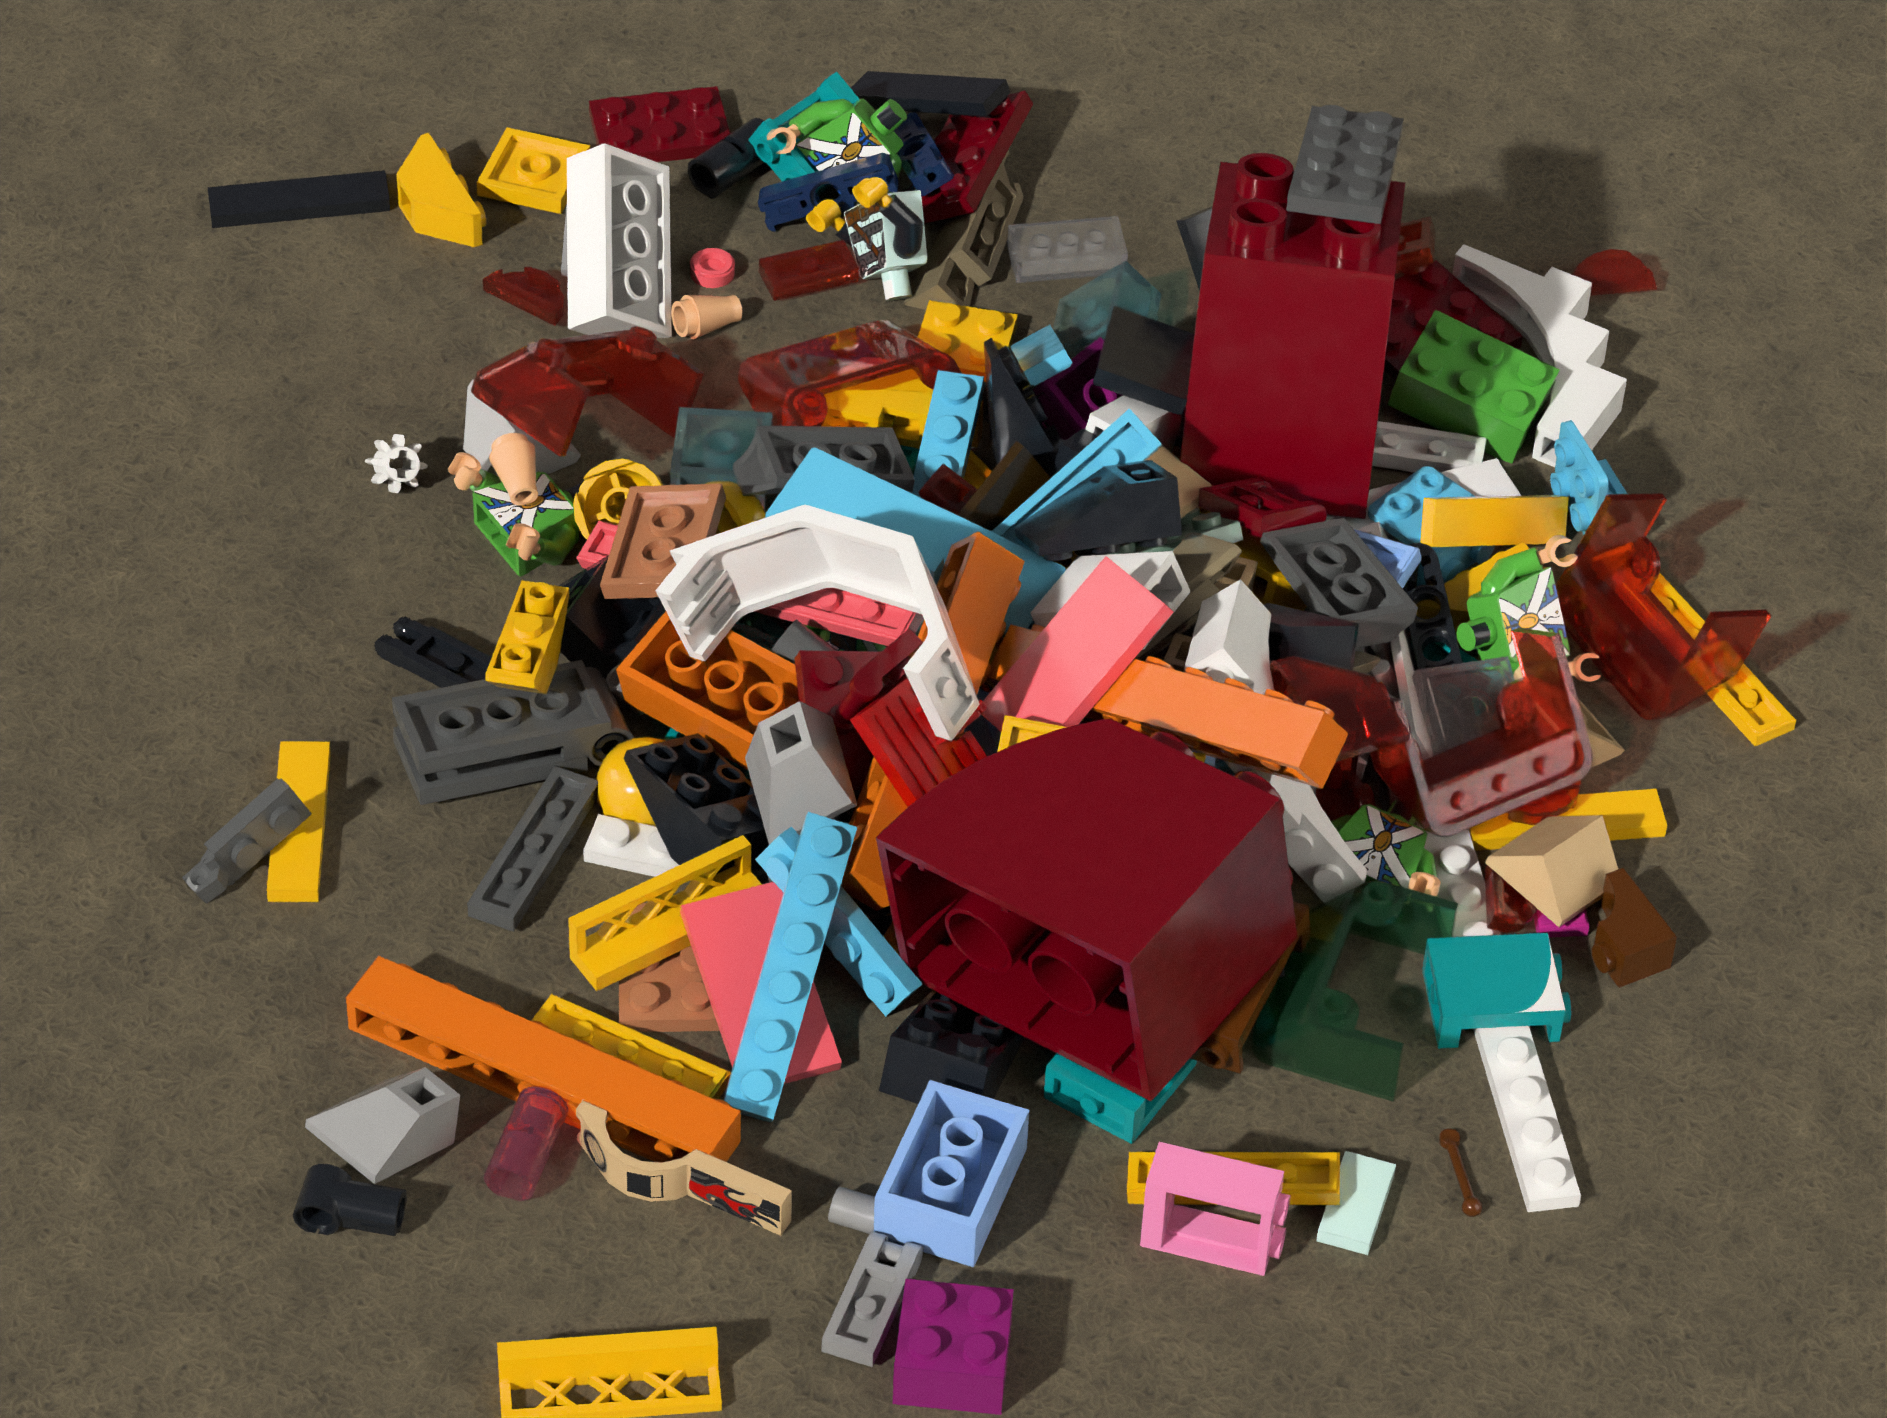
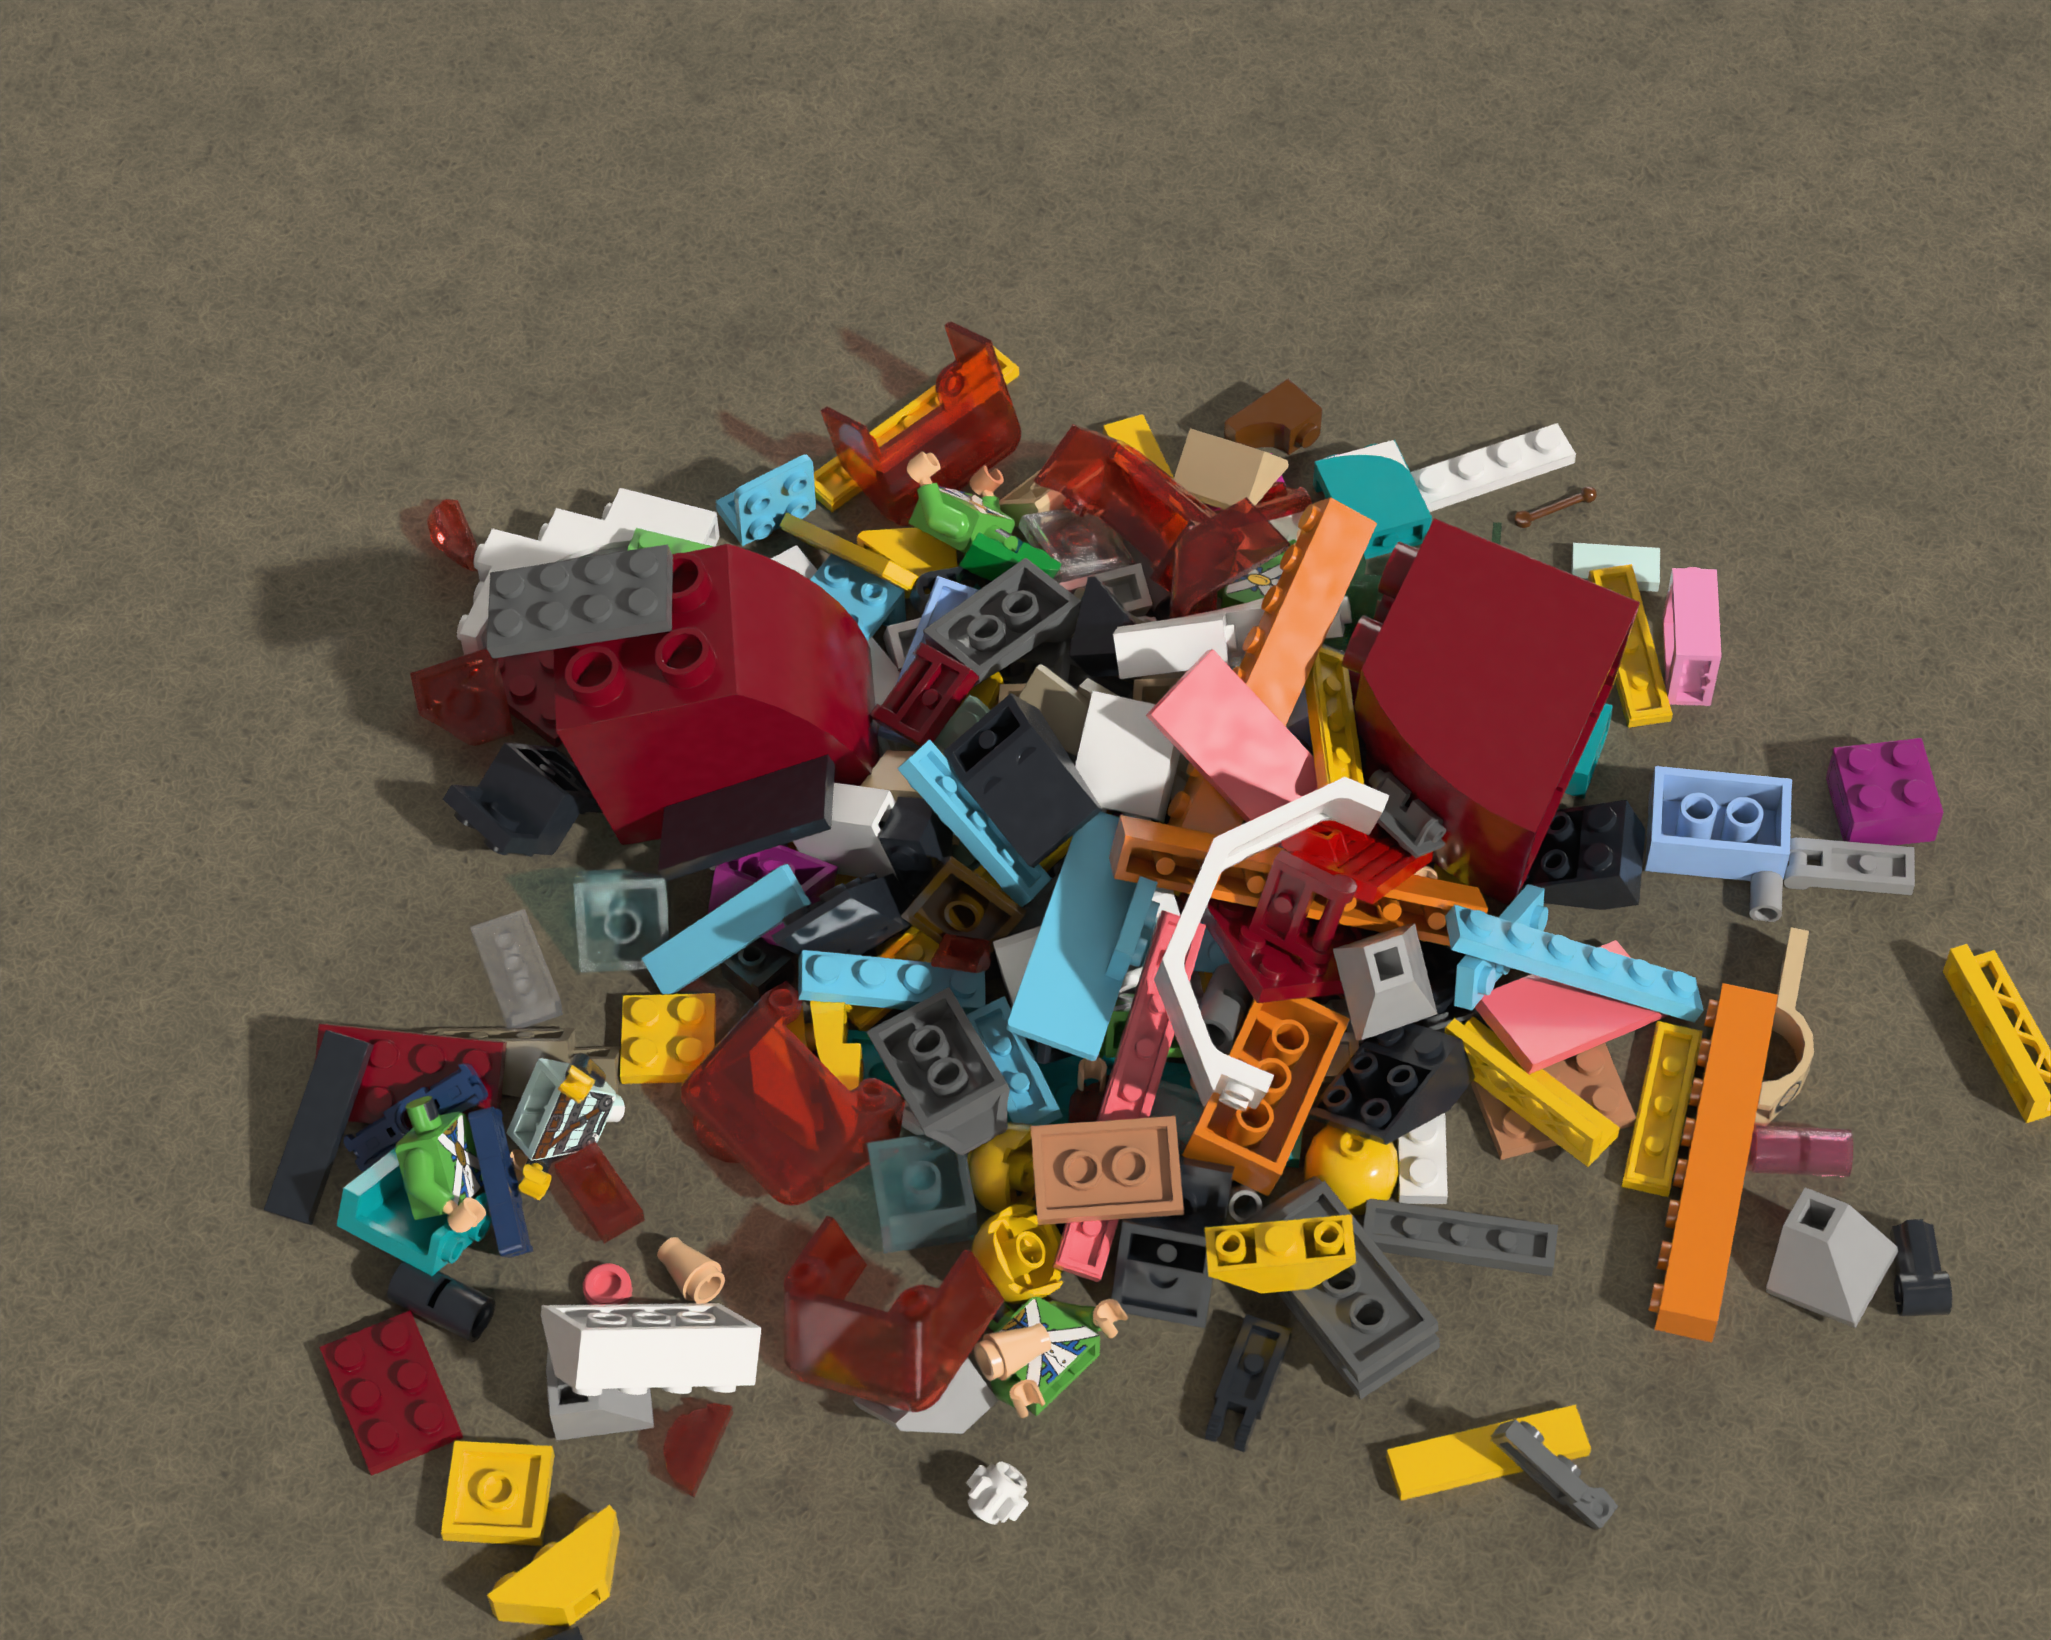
camera: 100 degrees left, 10 degrees up
none -> green slope [959,532,1062,581]

